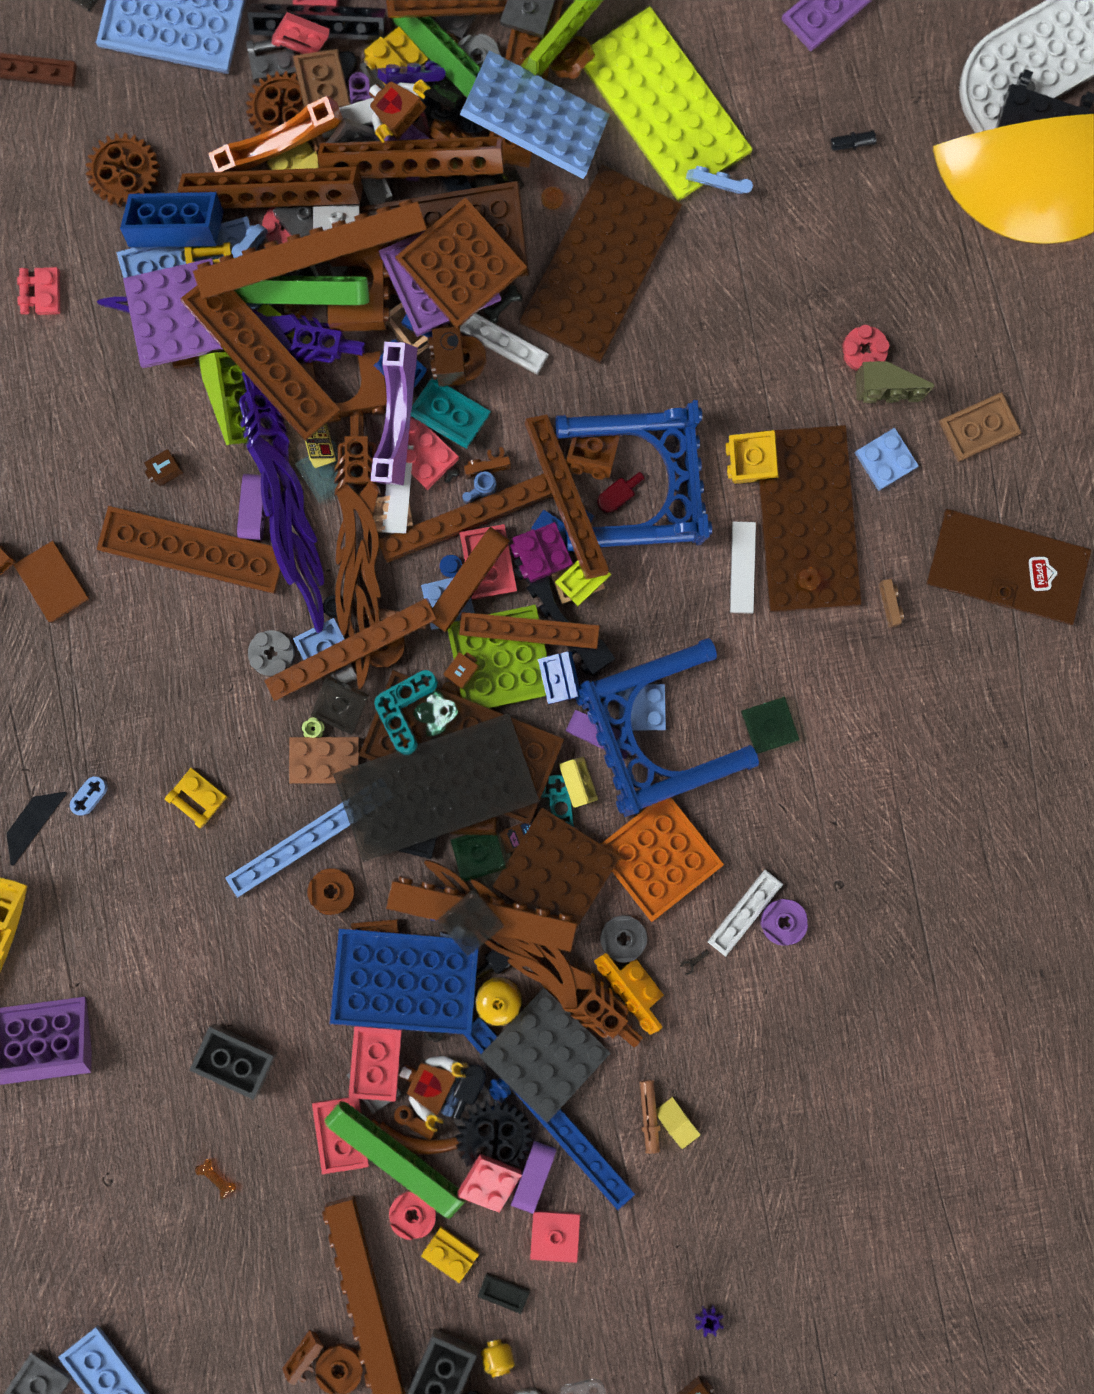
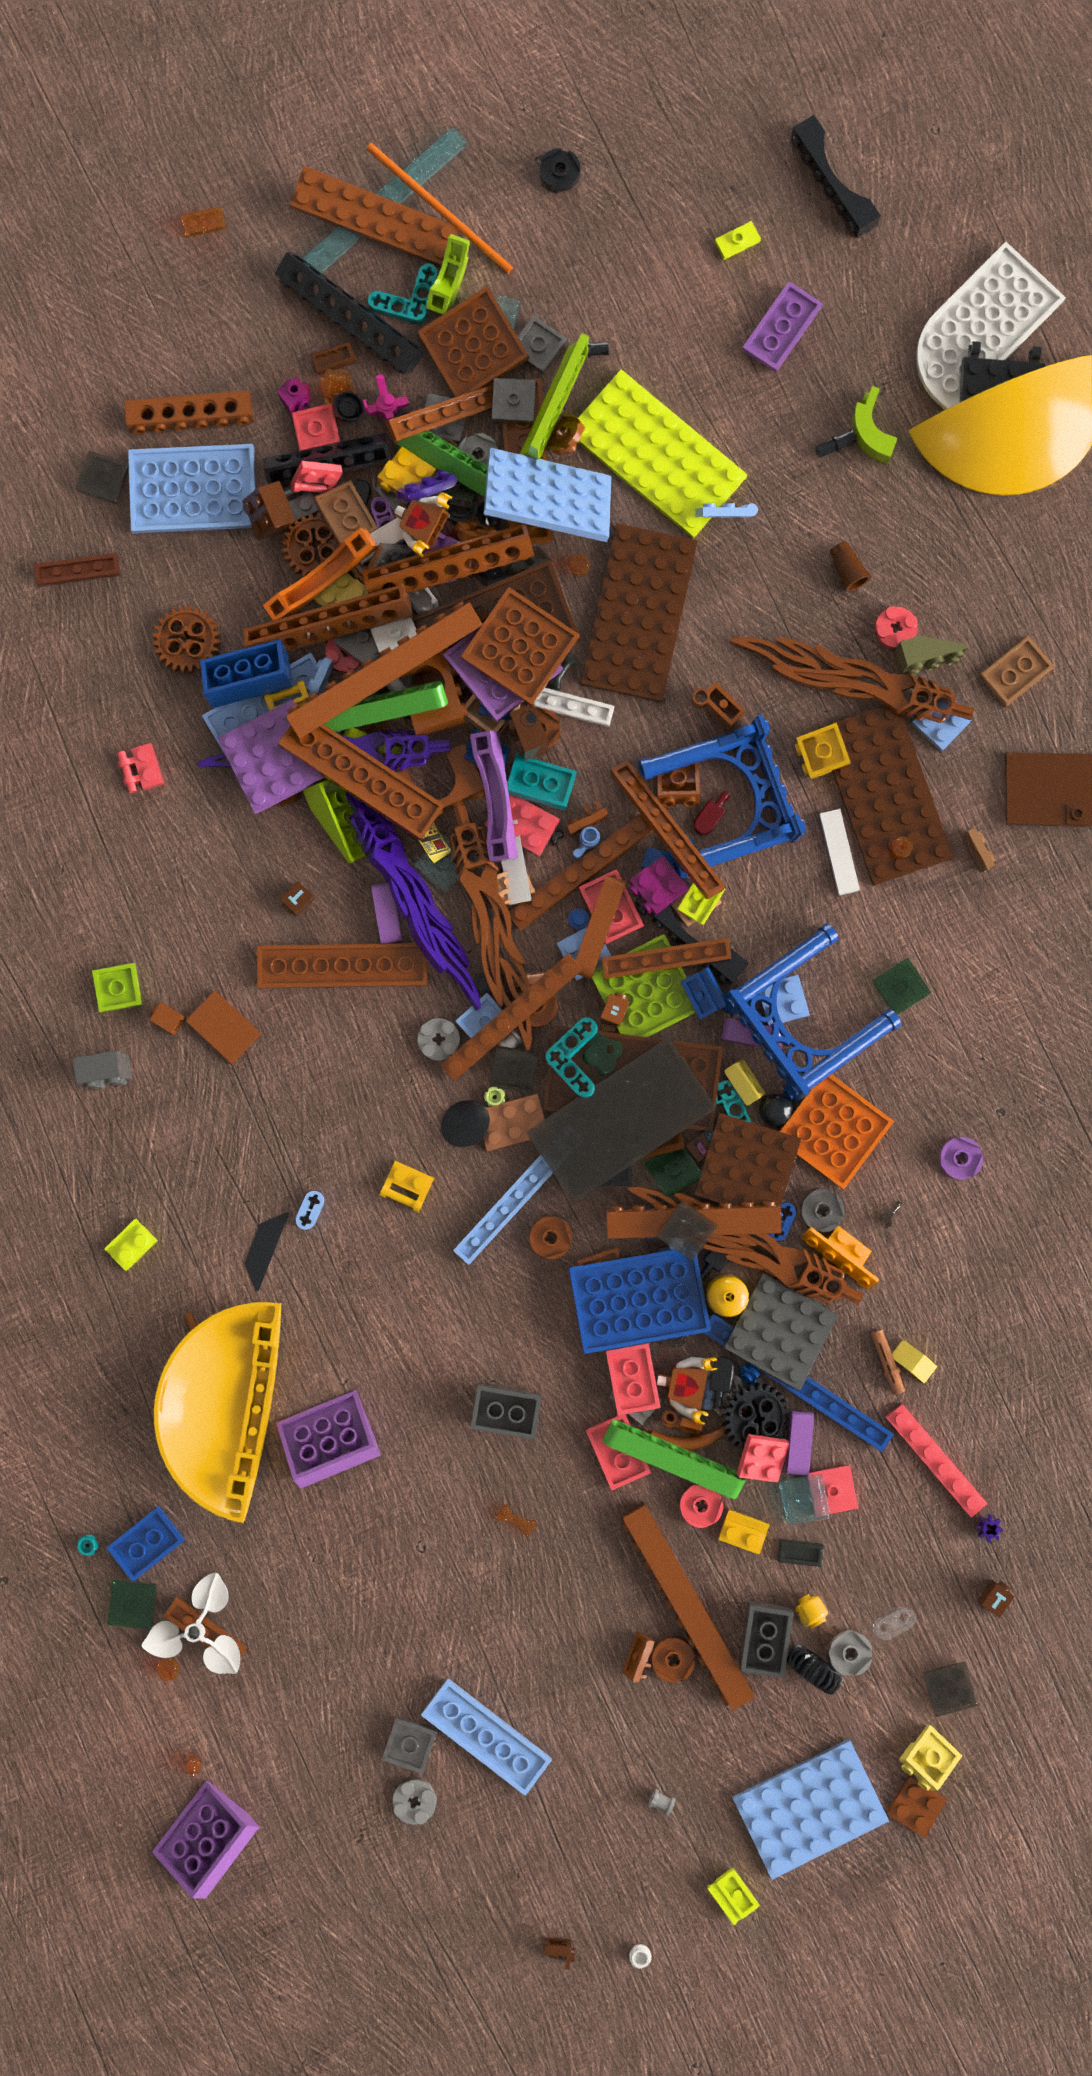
camera: 15 degrees left, 0 degrees up
white tile [707,870,783,957] -> none
none -> reddish brown brick [242,481,296,540]
none -> black shield [441,1100,490,1147]
none -> dark orange hinge [691,682,746,731]
none -> dark orange piece [731,637,975,723]
none -> black hair [758,1093,794,1126]
none -> blue beam [769,1202,796,1241]
none -> clear light blue plate [779,1474,831,1525]
none -> reddish brown plant [830,541,872,592]
none -> lime arch [852,386,897,464]
none -> coral plate [885,1403,987,1518]

